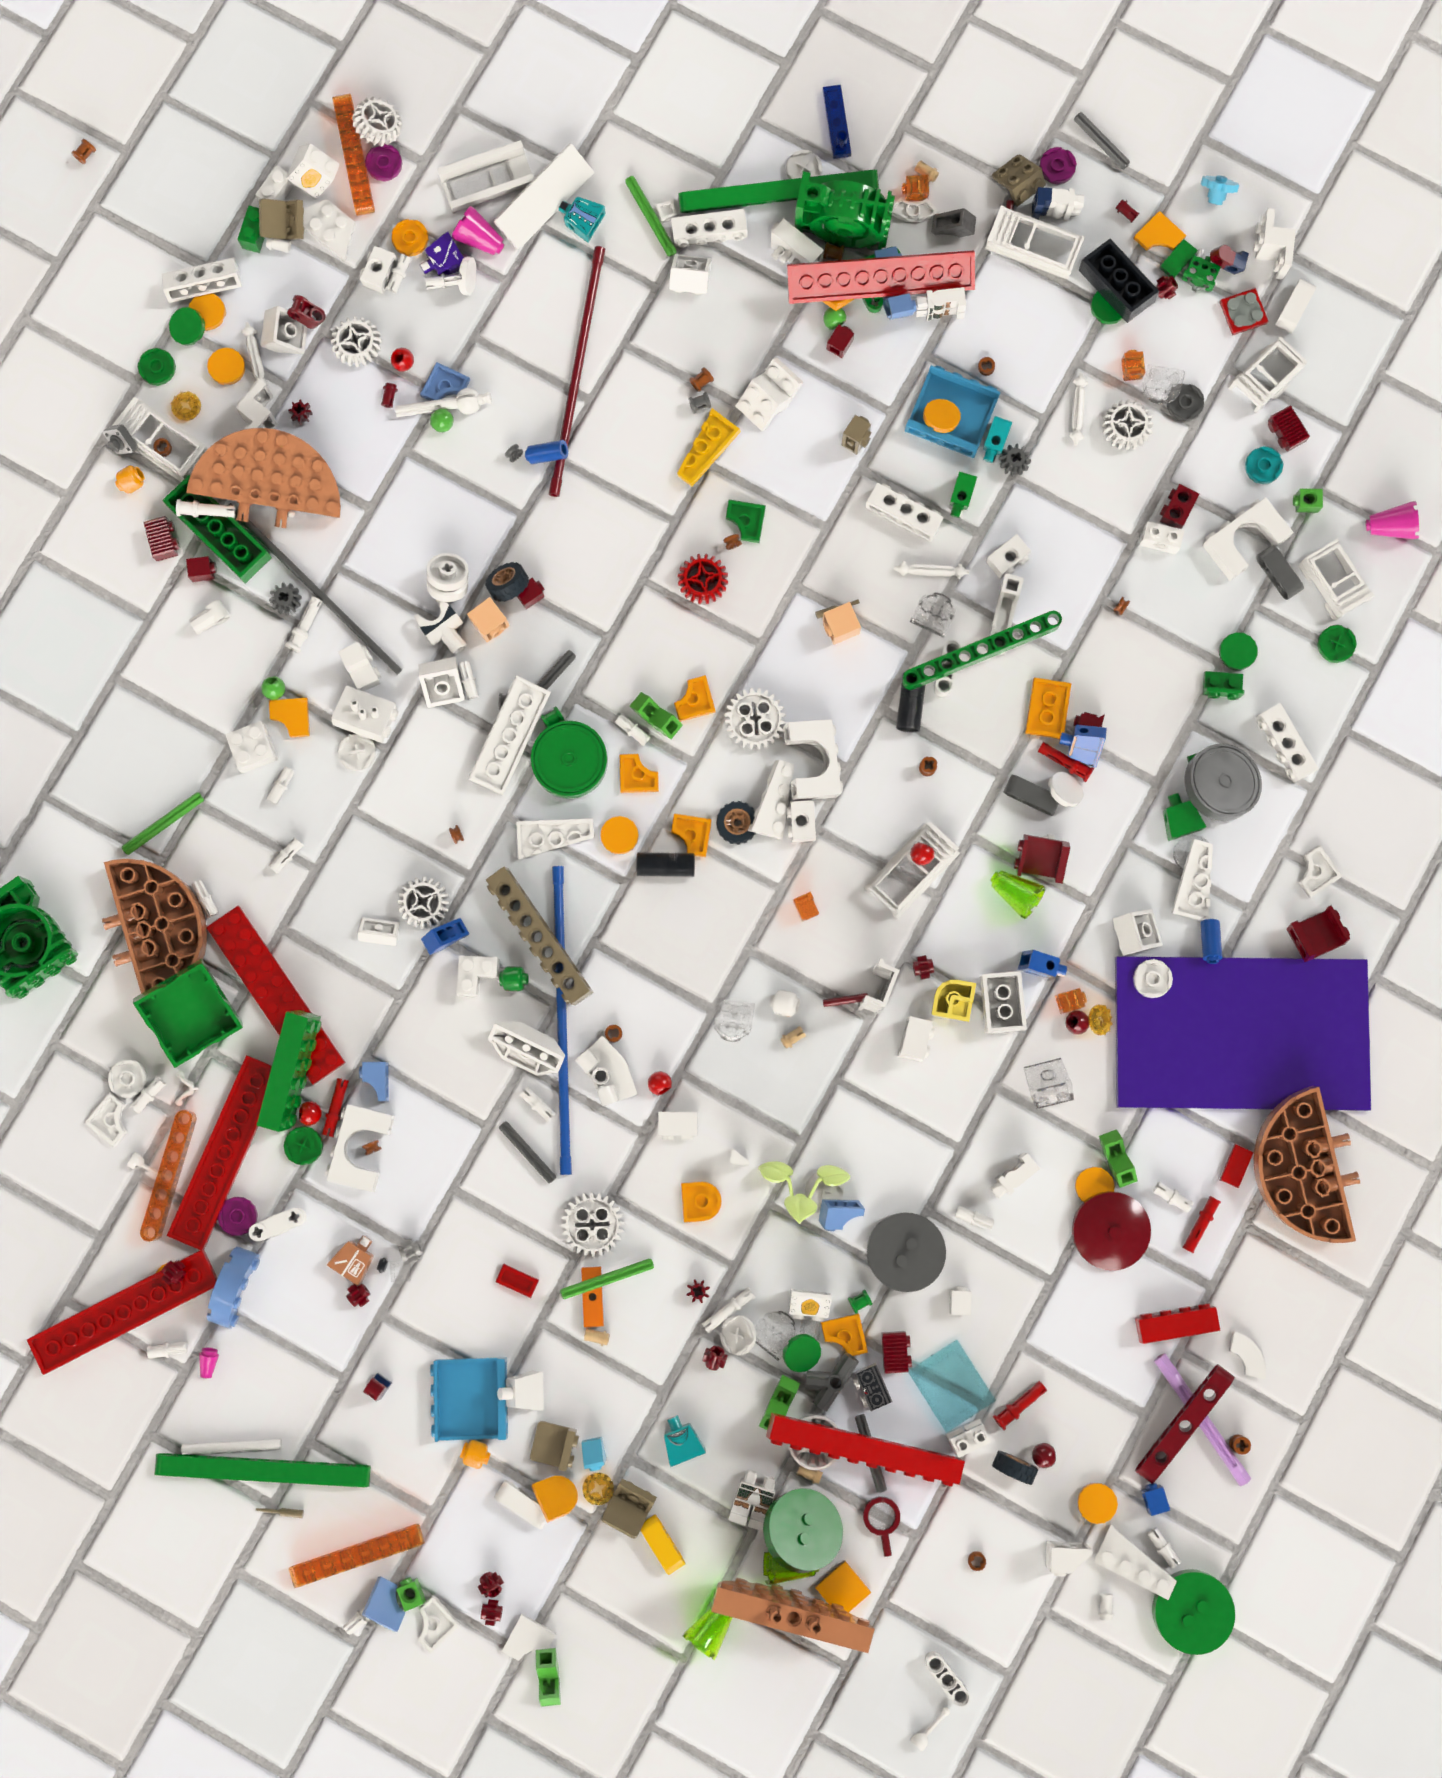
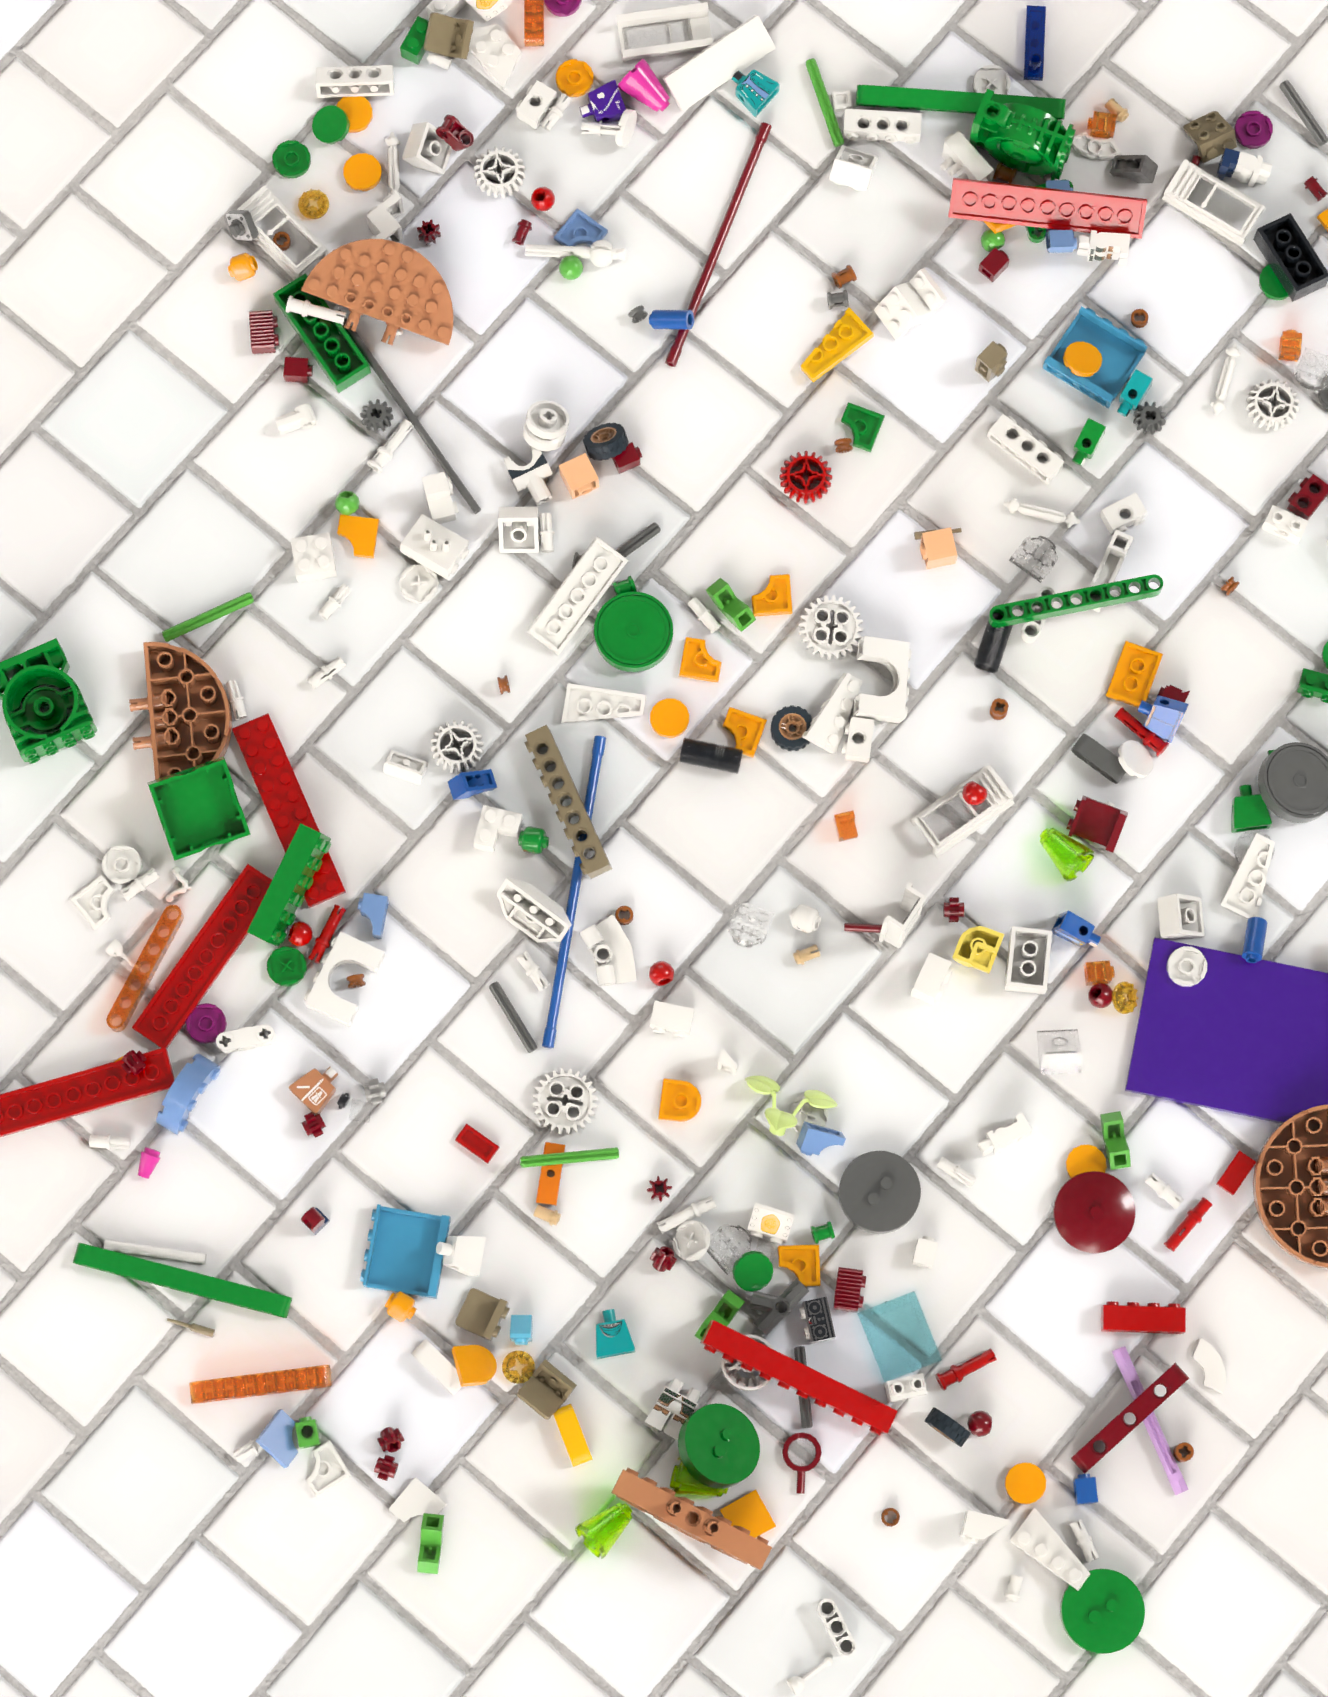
camera: 10 degrees right, 5 degrees down
tan pin [797,1466,823,1484] -> none

